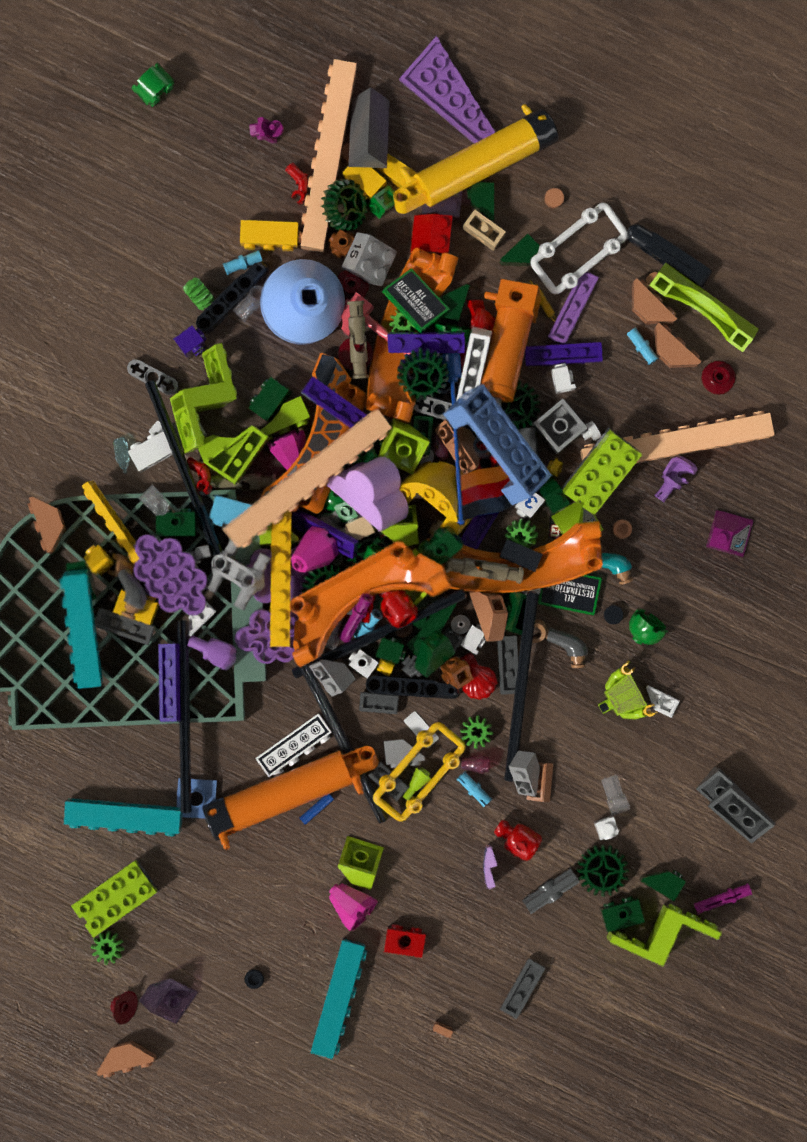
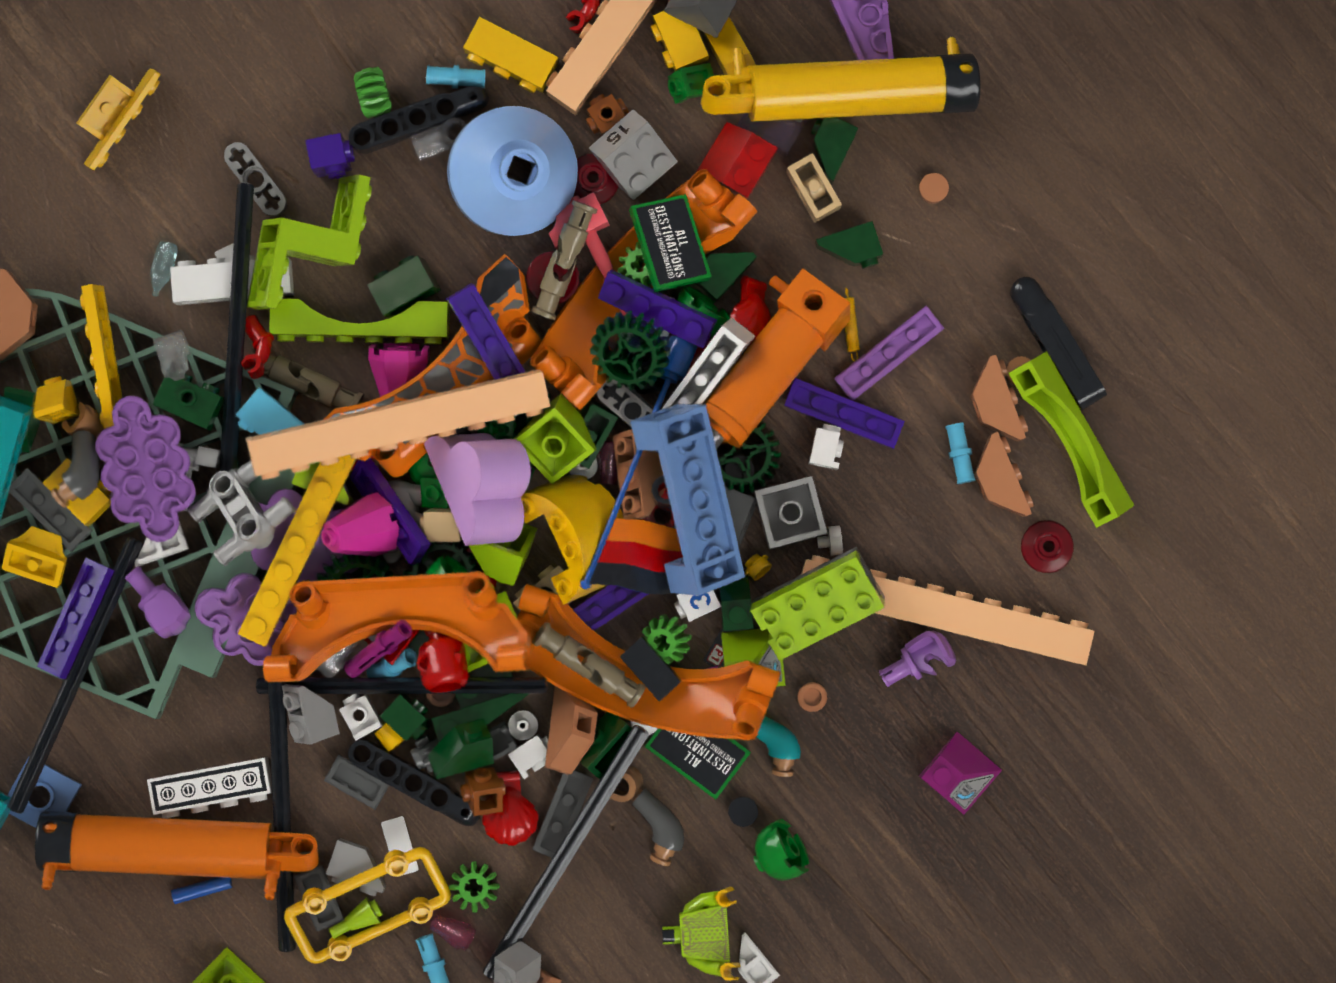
camera: 25 degrees right, 0 degrees up
lime wedge [203,426,270,484] -> none
dark green gear [321,179,369,231] -> none
dark green brick [418,525,464,565] -> none
white bar [531,203,627,294] -> none
none -> yellow slope [1,526,67,588]
none -> yellow bracket [76,68,161,171]

